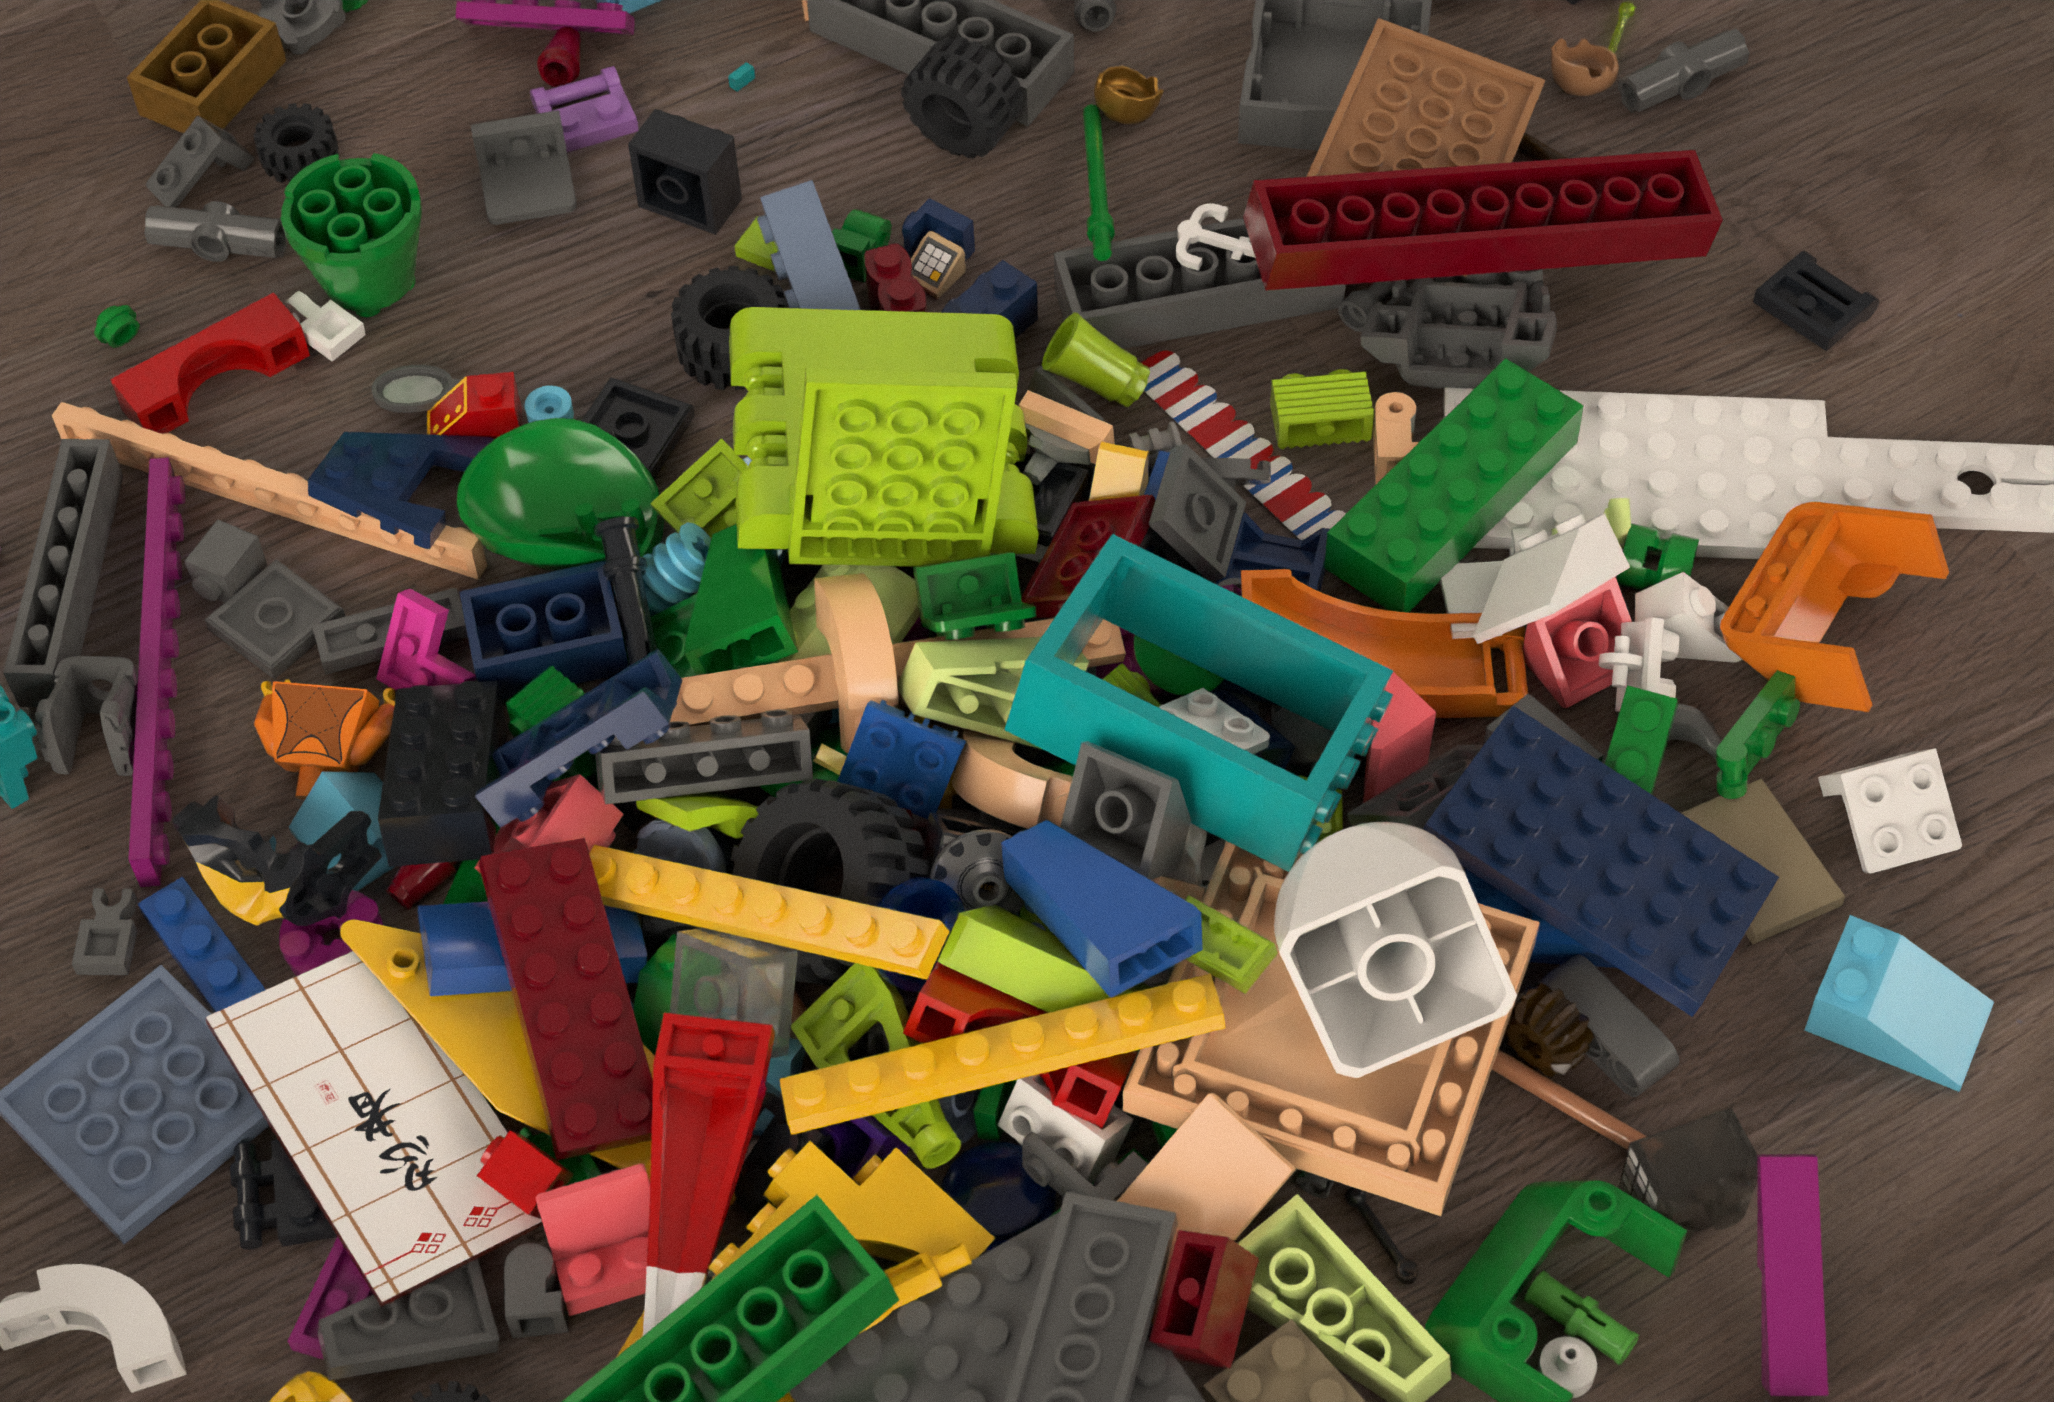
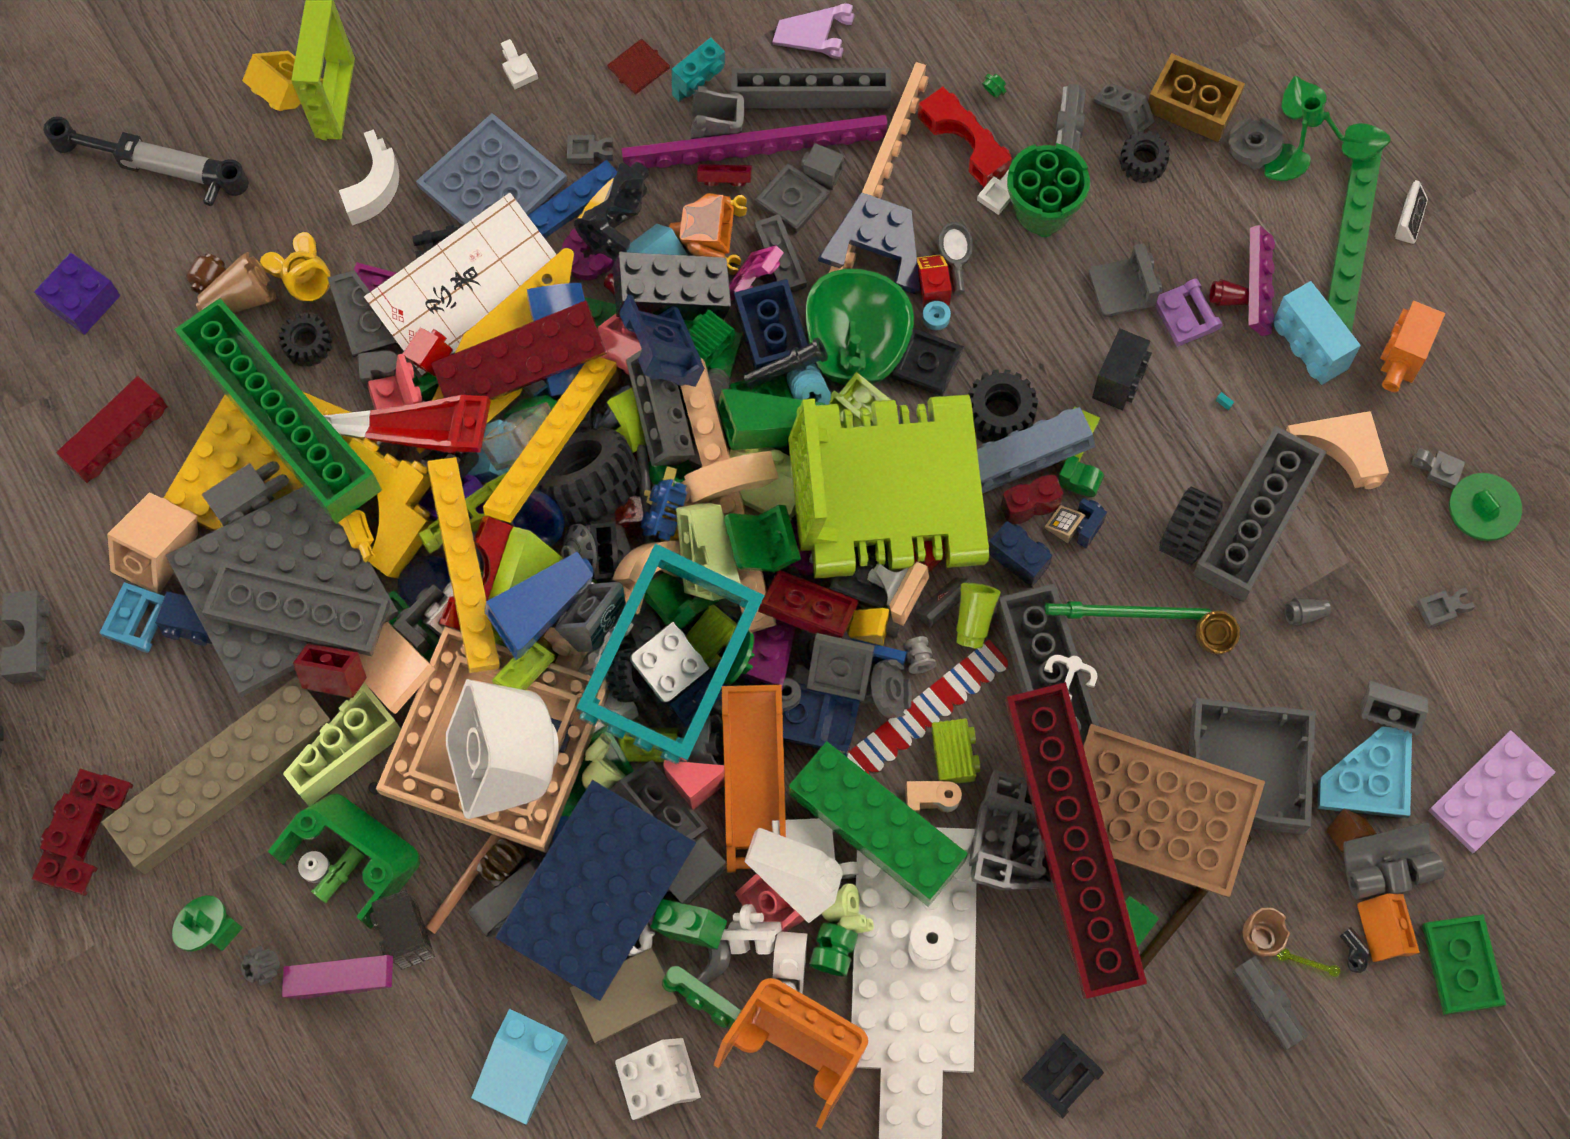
camera: 90 degrees right, 15 degrees up
none -> dark red plate [697,164,752,186]
none -> white piece [908,916,954,970]

